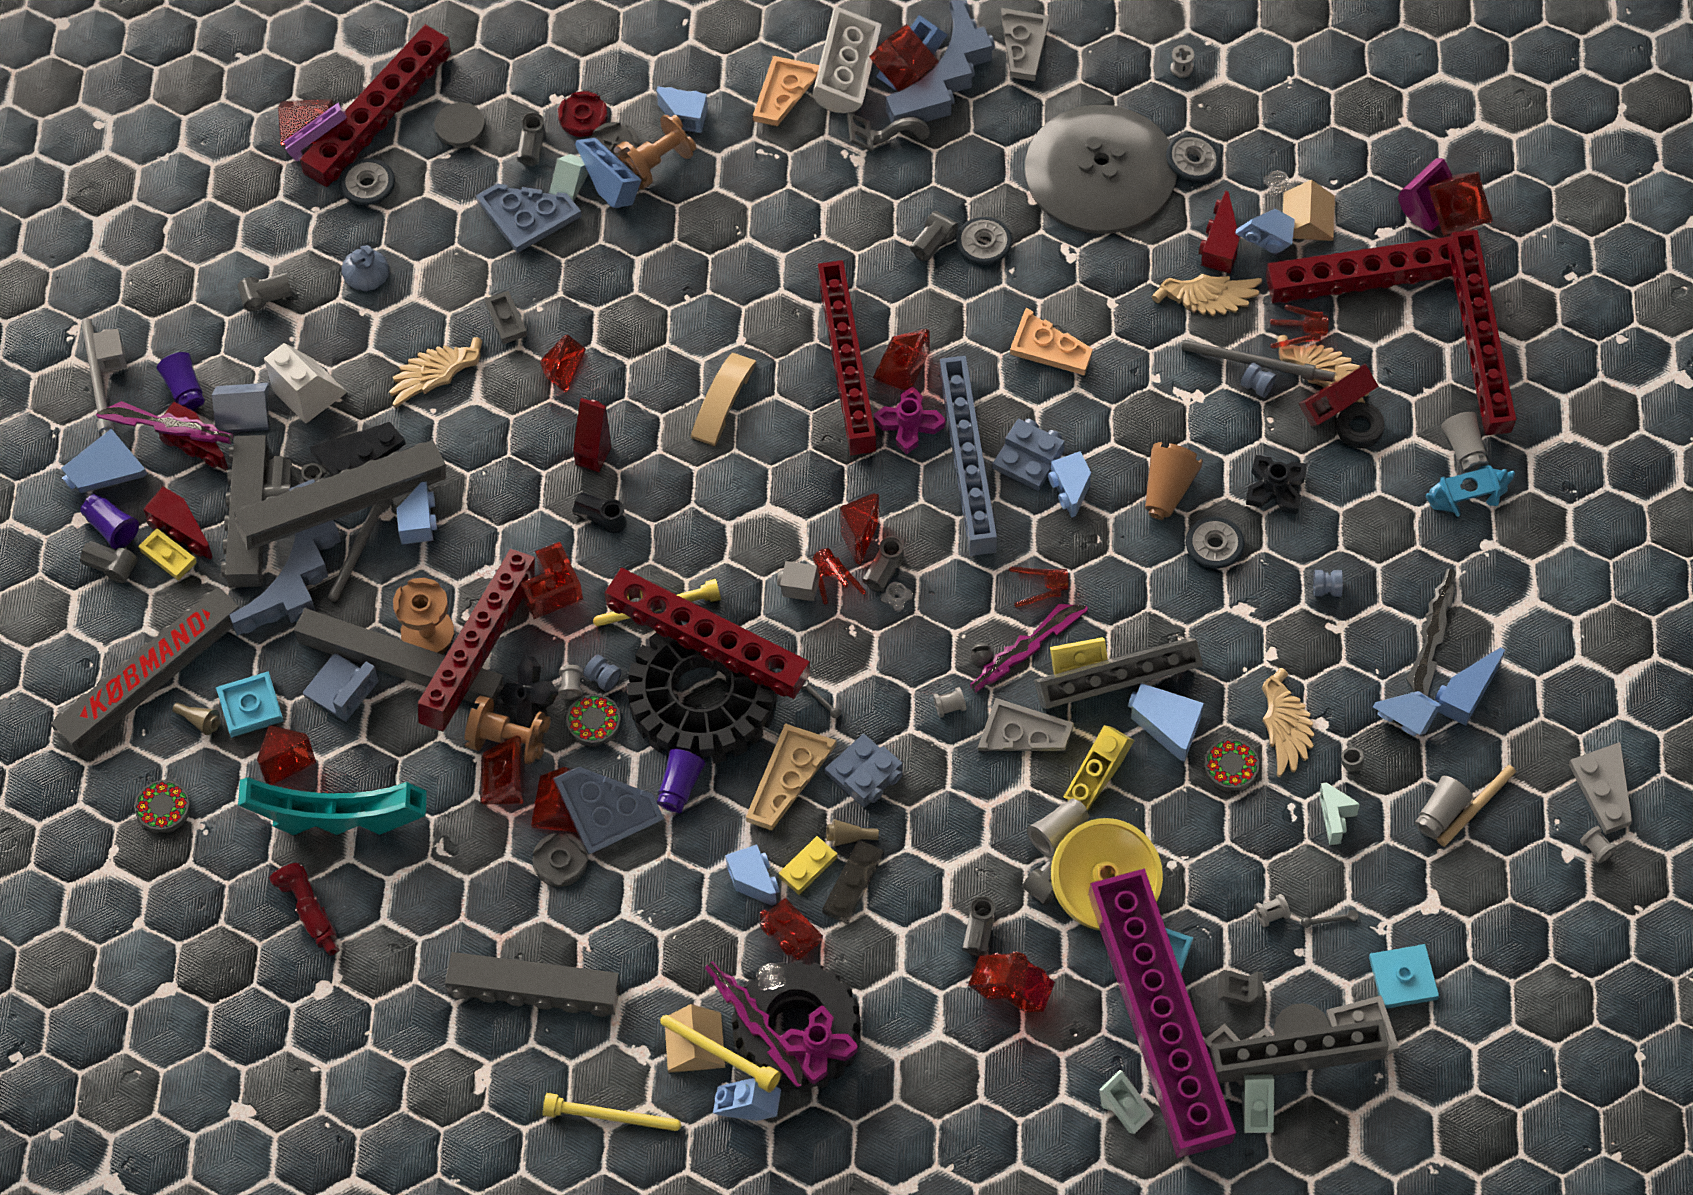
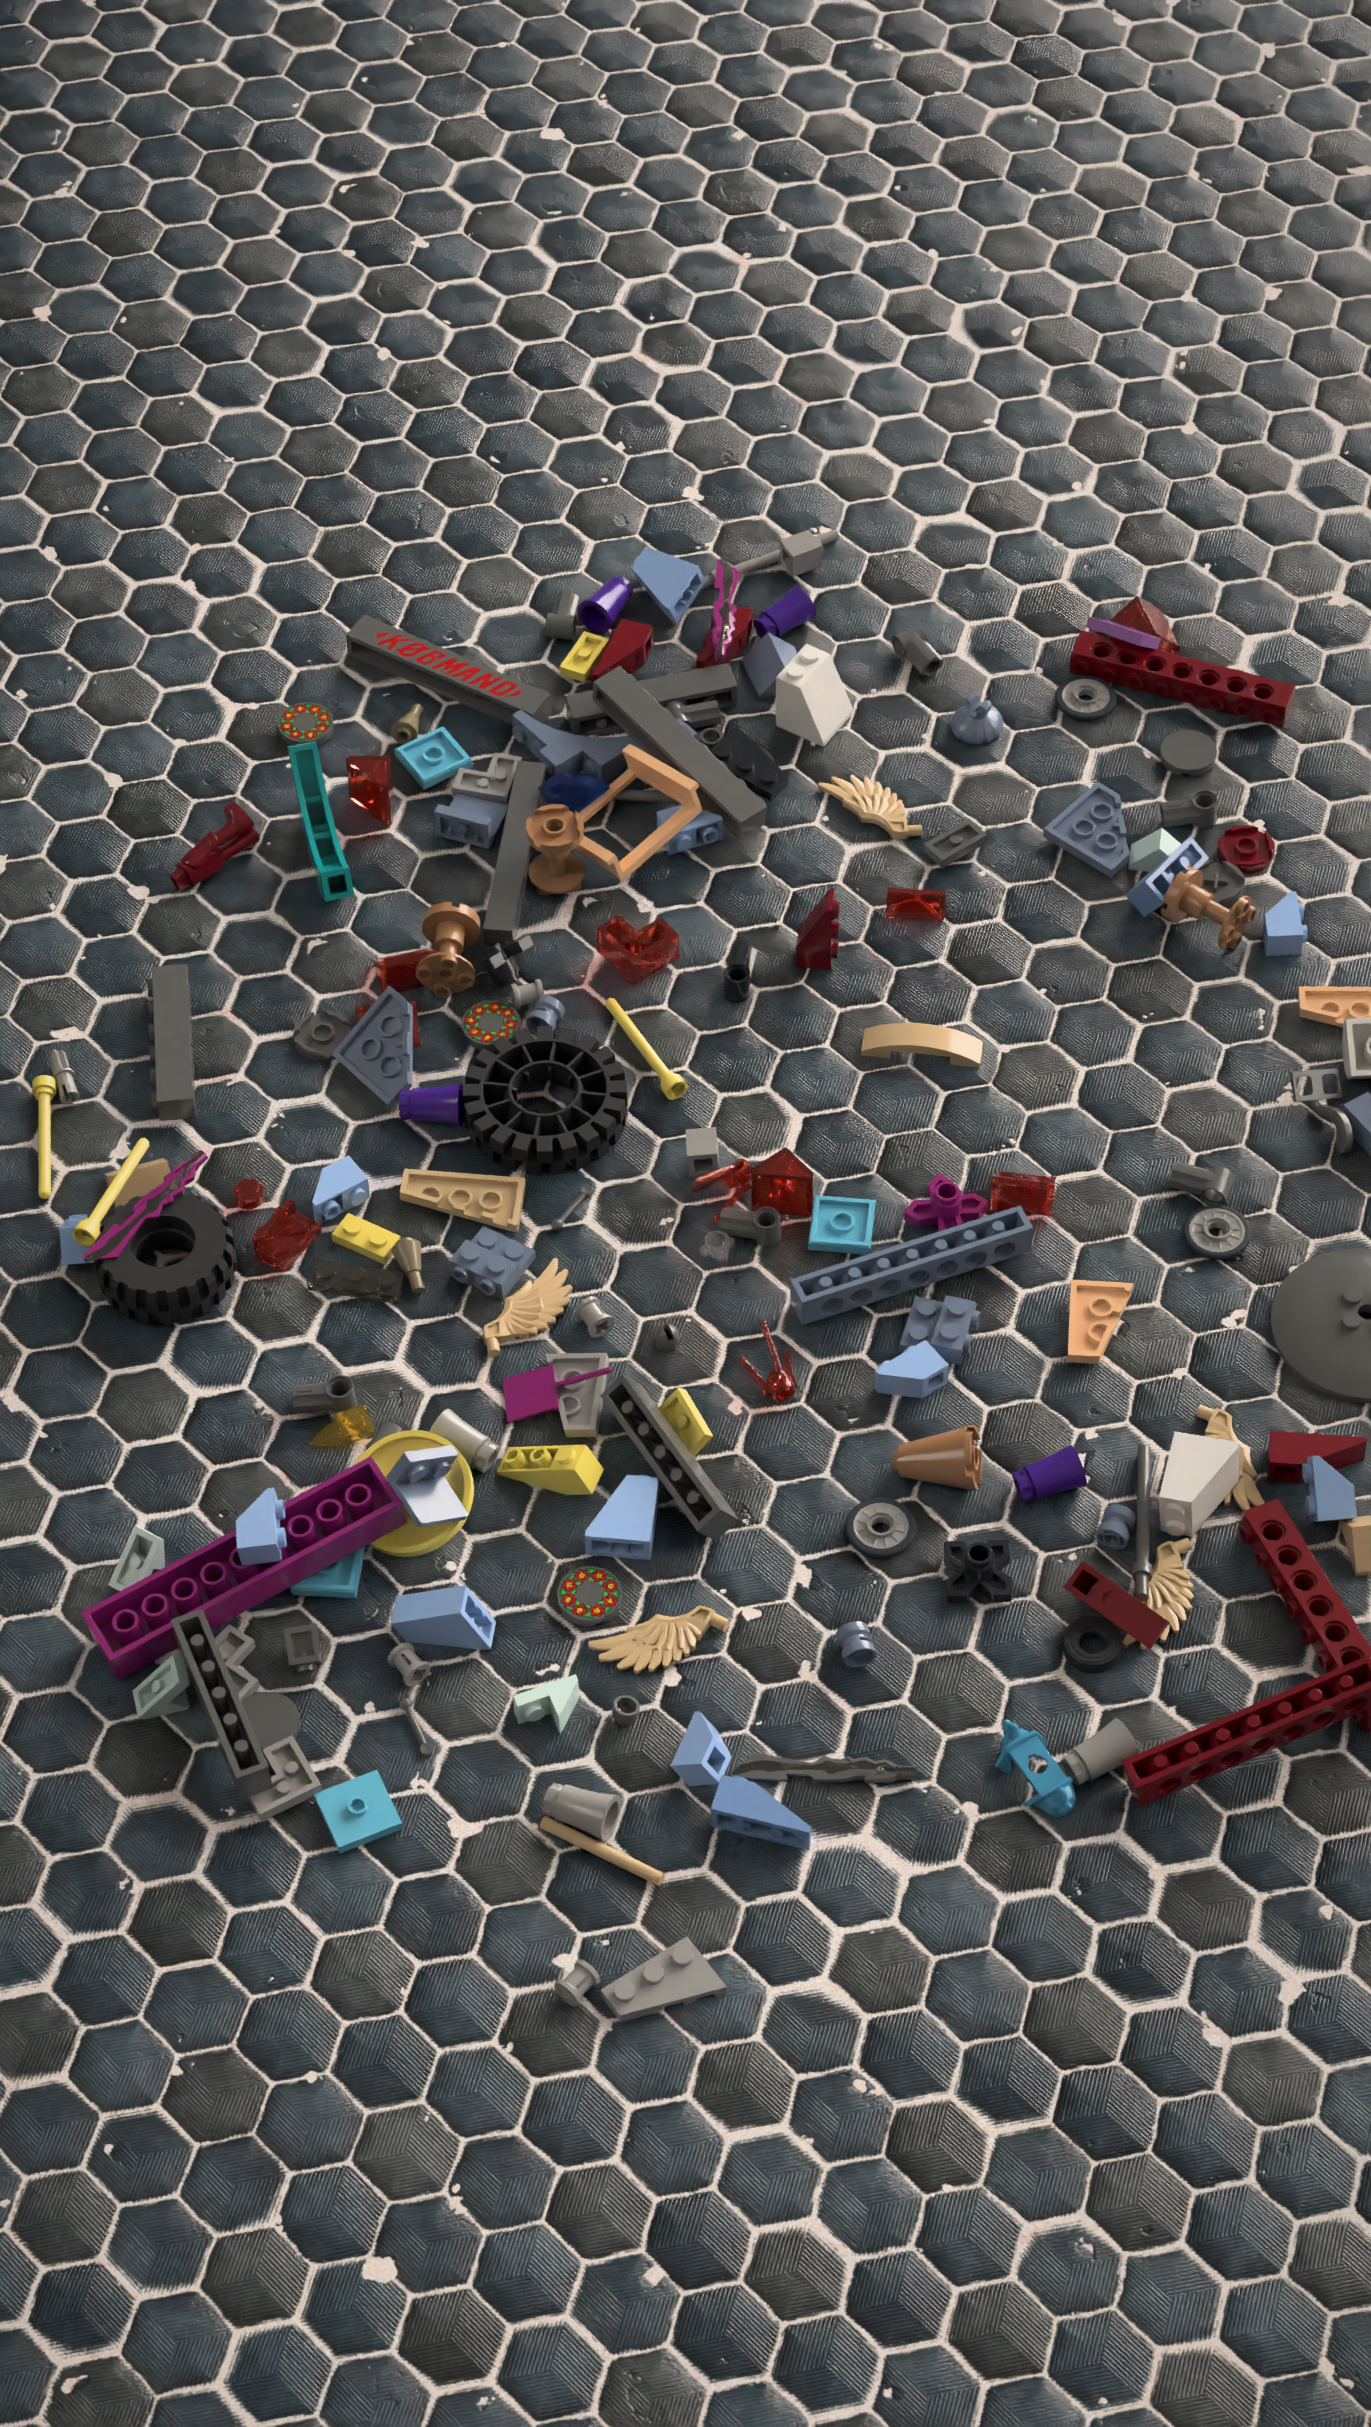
camera: 75 degrees right, 10 degrees down
dark red brick [418,549,535,732] -> none
dark red brick [604,567,811,699] -> none
clear plate [756,963,786,990] -> none
magenta plant [778,1006,858,1084] -> none
dark red brick [818,260,876,455] -> none
clear red brick [968,952,1055,1013] -> none
magenta sword [970,604,1088,692] -> none
clear red plant [1269,305,1329,349] -> none
none -> light grey axle [48,1050,80,1105]
none -> clear red tile [233,1179,265,1210]
none -> light blue slope [236,1488,287,1566]
none -> clear yellow plate [310,1404,376,1448]
none -> sand blue bracket [386,1445,468,1527]
none -> light blue slope [391,1585,496,1650]
none -> light grey plate [452,753,522,805]
none -> tan animal [483,1258,572,1357]
none -> magenta piece [502,1365,613,1423]
none -> clear blue slope [538,771,610,814]
none -> light nougat piece [574,744,703,883]
none -> medium azure plate [808,1195,876,1255]
none -> dark purple plant [1012,1445,1087,1503]
none -> white slope [1159,1432,1239,1536]

